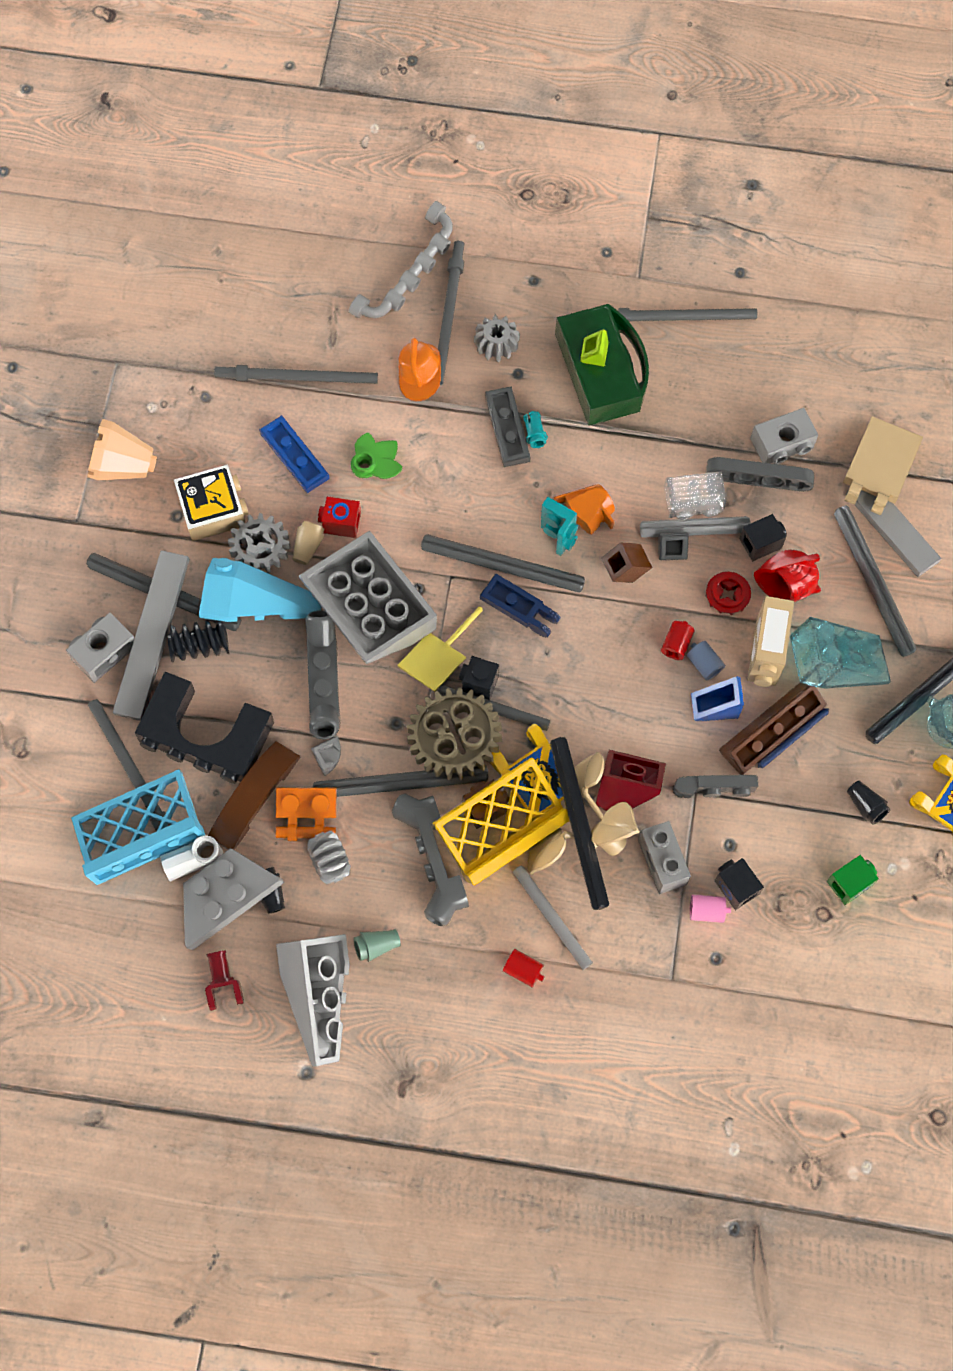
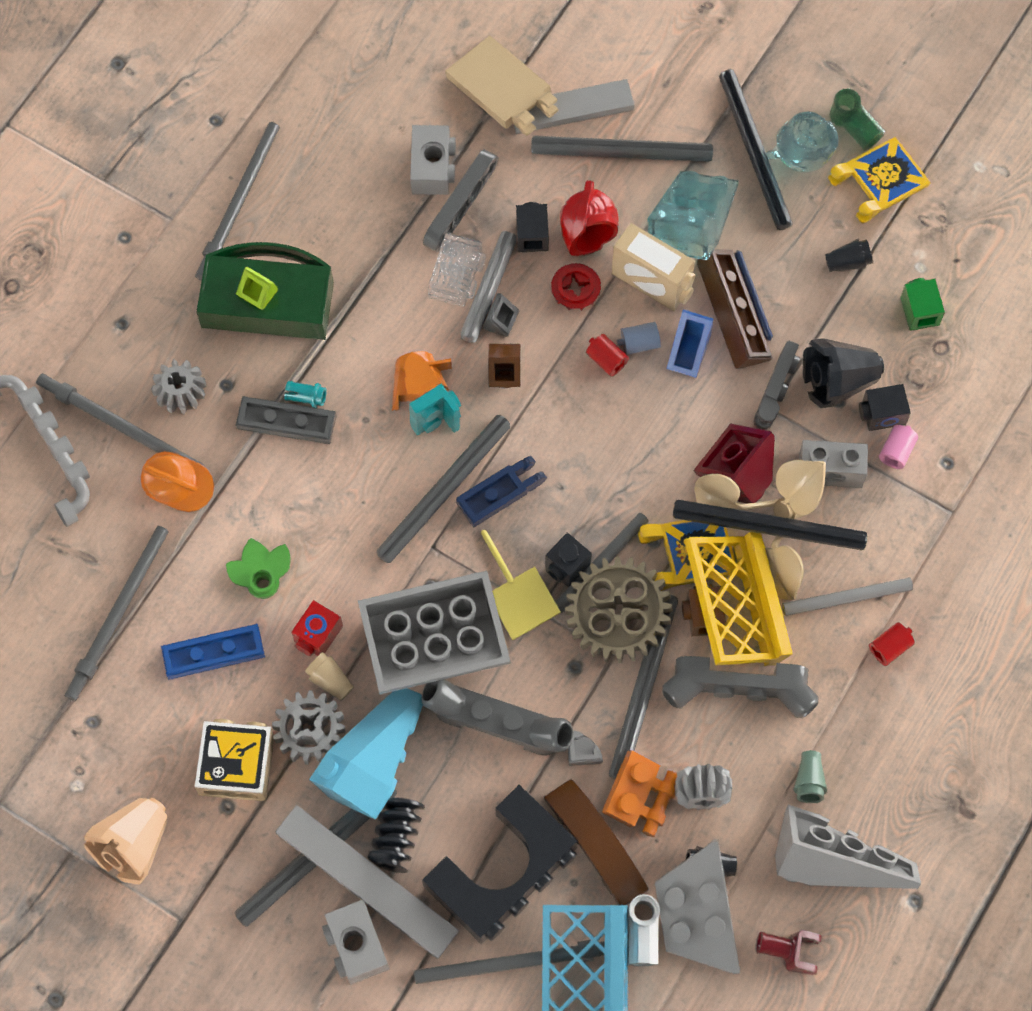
camera: 65 degrees left, 0 degrees up
none -> black cone [803,338,884,408]

